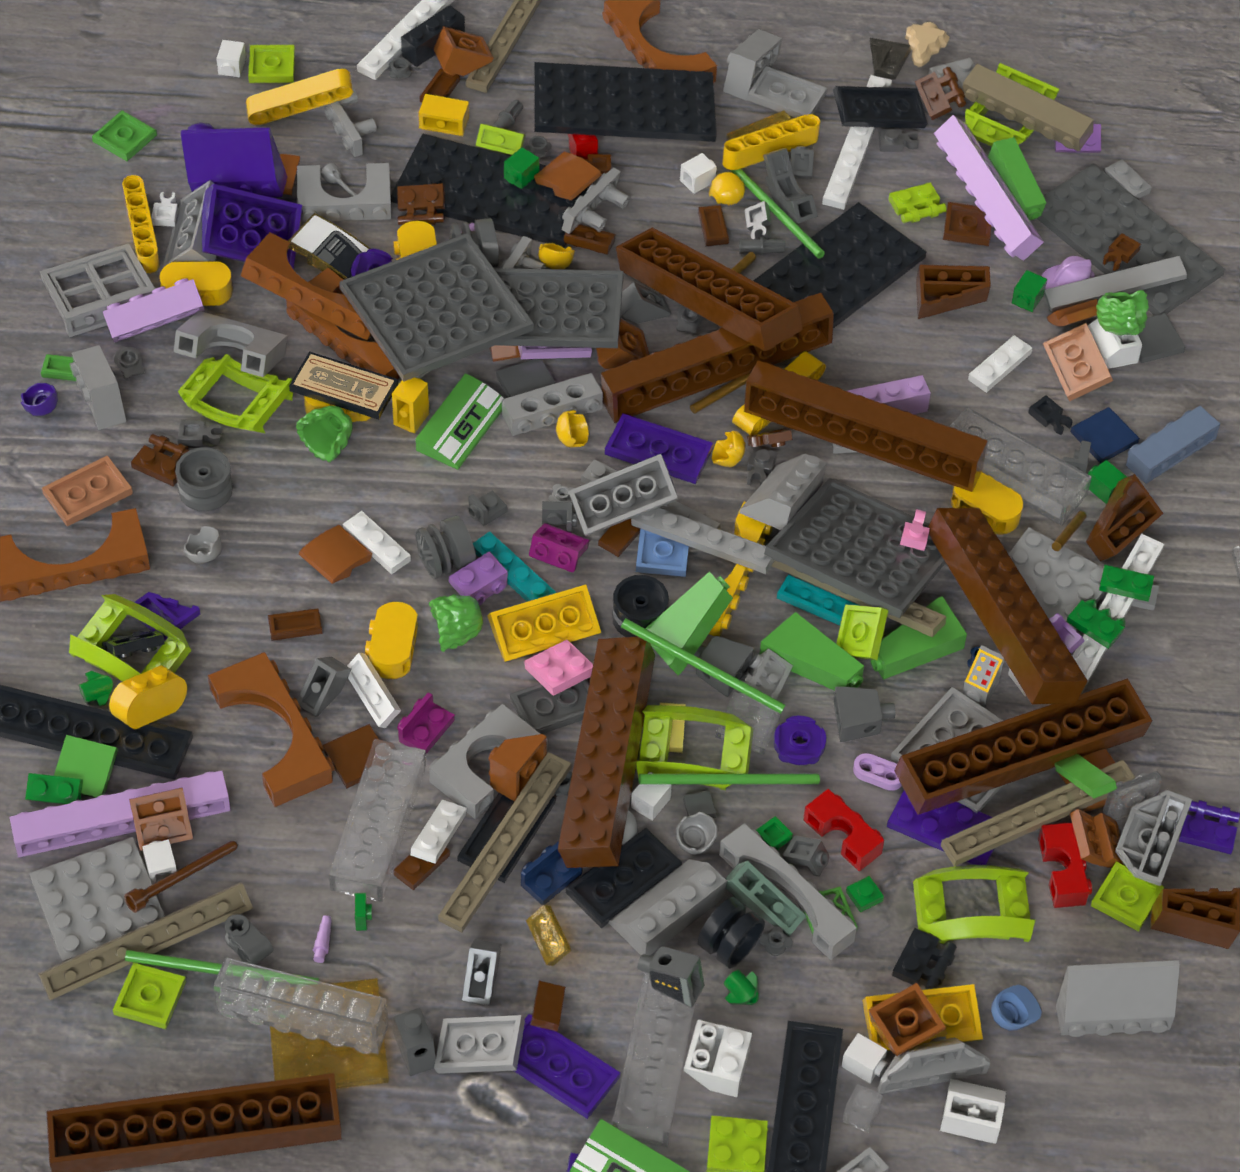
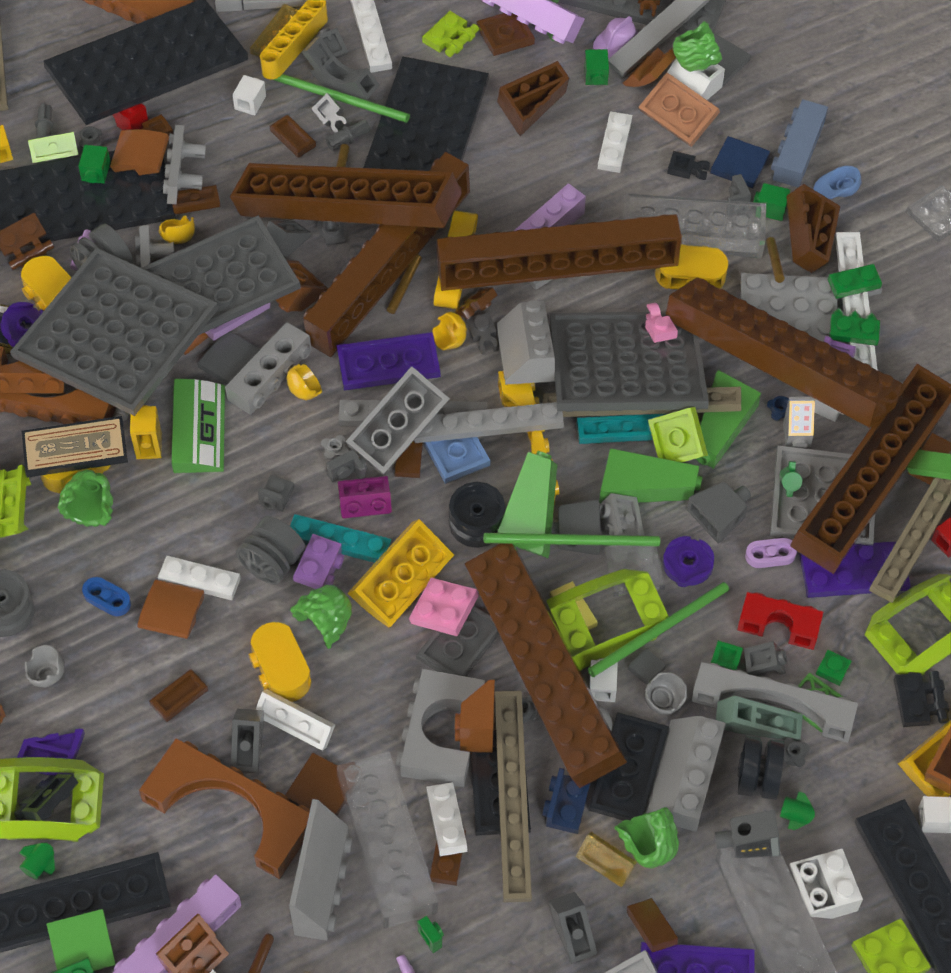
camera: 30 degrees left, 5 degrees up
yellow brick [109,665,187,729] -> none
magenta bracket [397,692,455,757] -> none
yellow hair [709,172,745,205] -> none
none -> blue plate [82,577,131,616]
none -> light grey slope [289,799,353,941]
none -> bright green hair [615,807,679,869]
none -> piece [779,461,802,497]
none -> medium blue cap [813,166,862,199]

